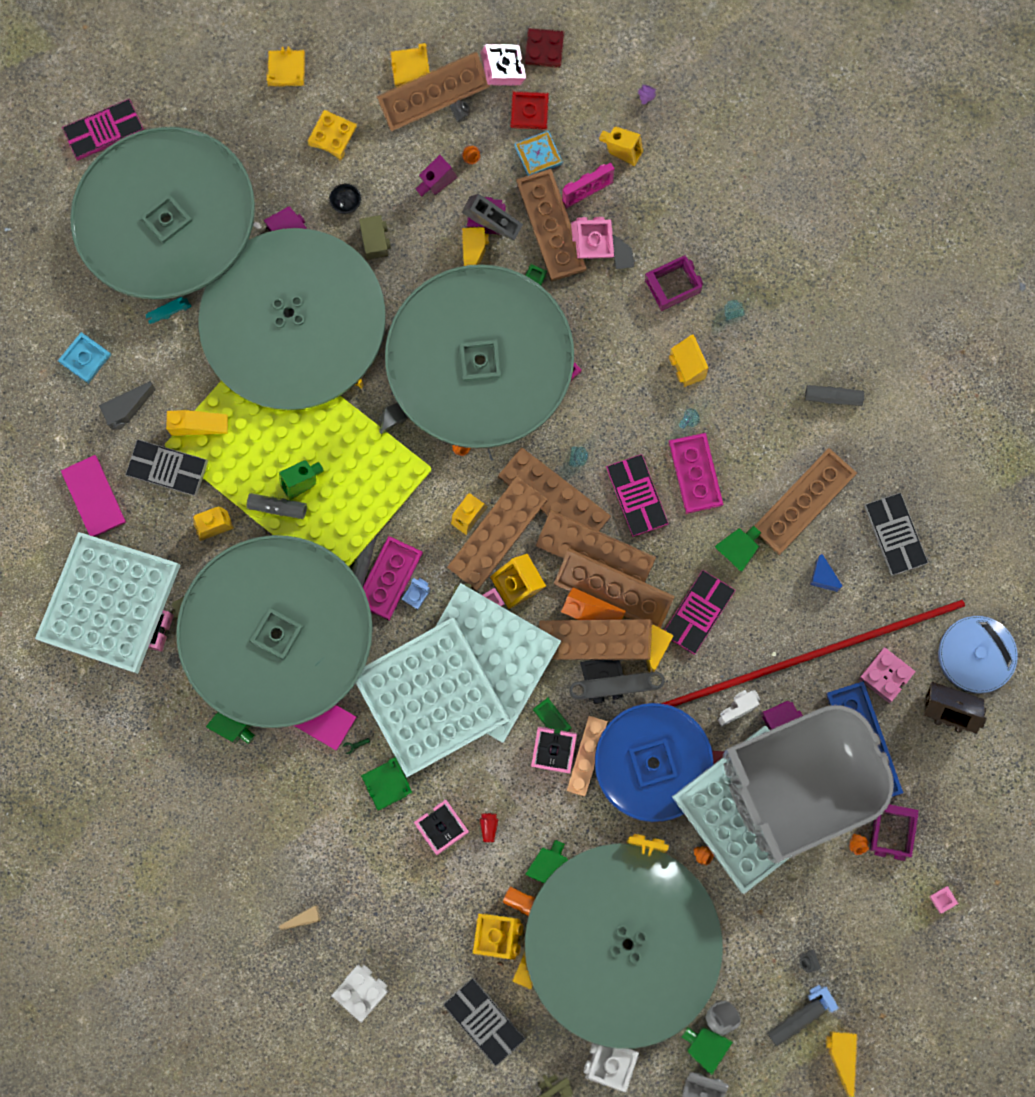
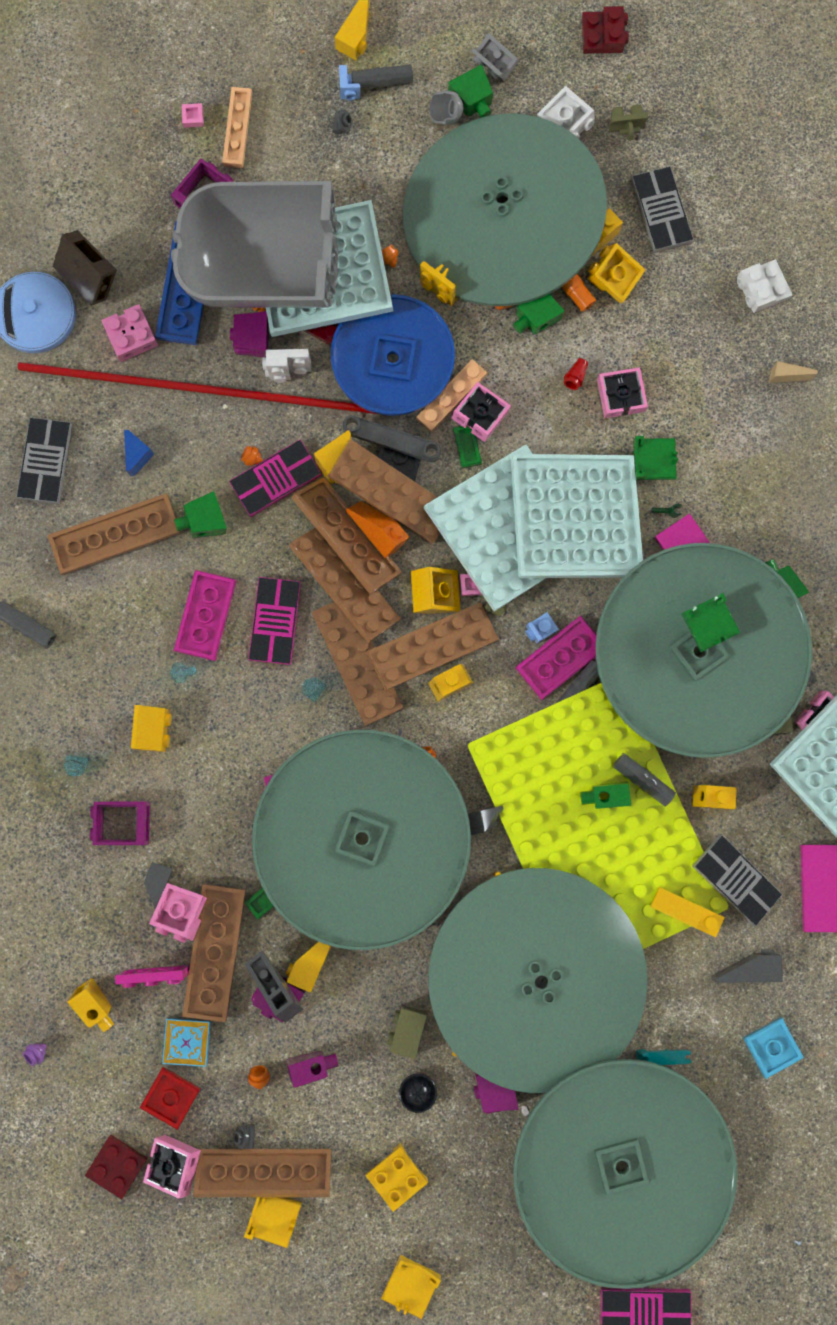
camera: 160 degrees left, 5 degrees up
none -> light nougat plate [222,87,253,168]
none -> orange plate [240,445,263,466]
none -> green piece [681,593,741,652]

